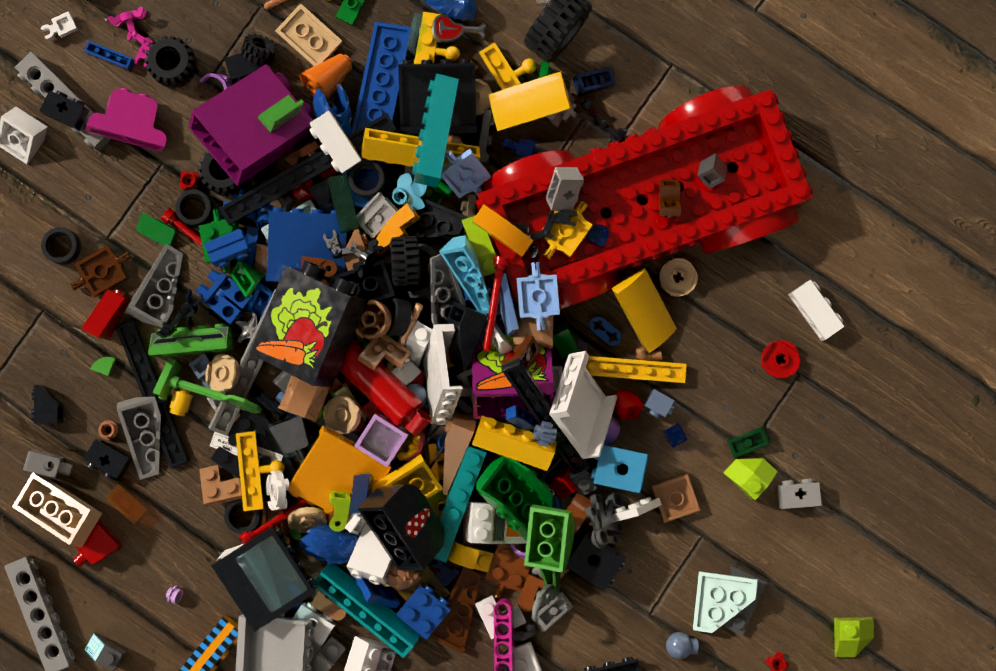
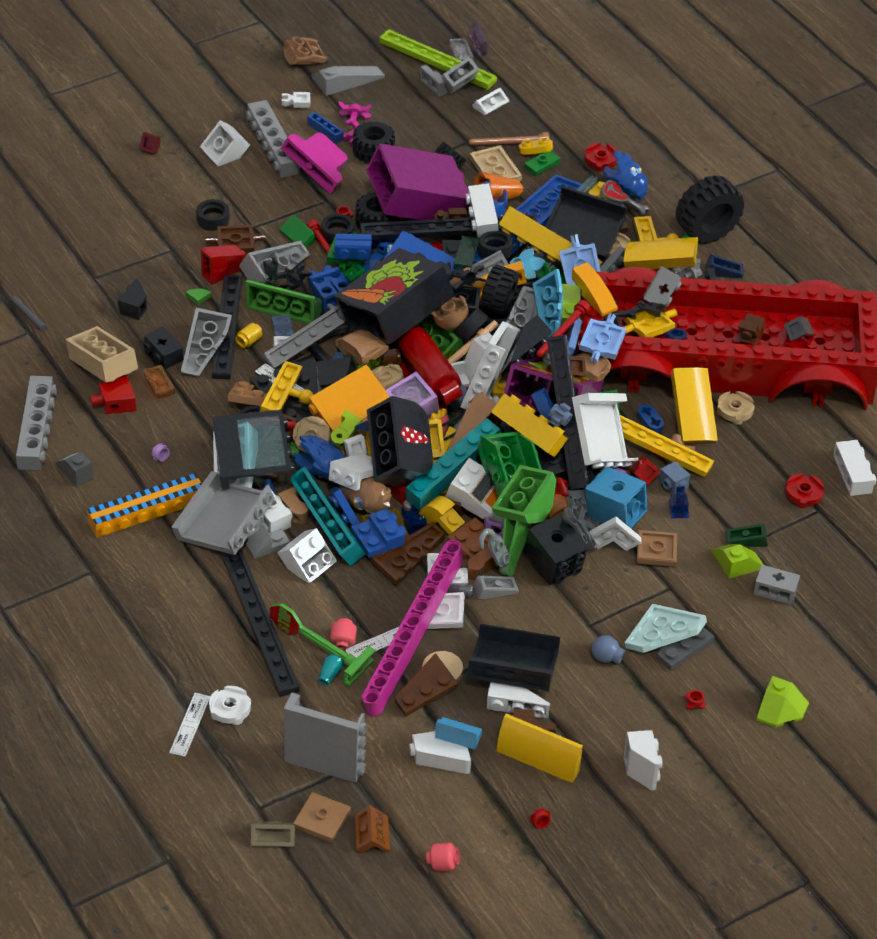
camera: 25 degrees right, 40 degrees down
light grey torso [23,449,73,478] -> none
black brick [39,90,89,131] -> none
nougat plate [98,420,118,440] -> none
bright green piece [153,358,262,413] -> none
tan tile [205,354,240,393] -> none
bright green panel [258,95,304,133] -> none
white plate [266,471,289,511] -> none
medium nougat plate [358,335,412,370] -> none
teal brick [412,73,459,188] -> none

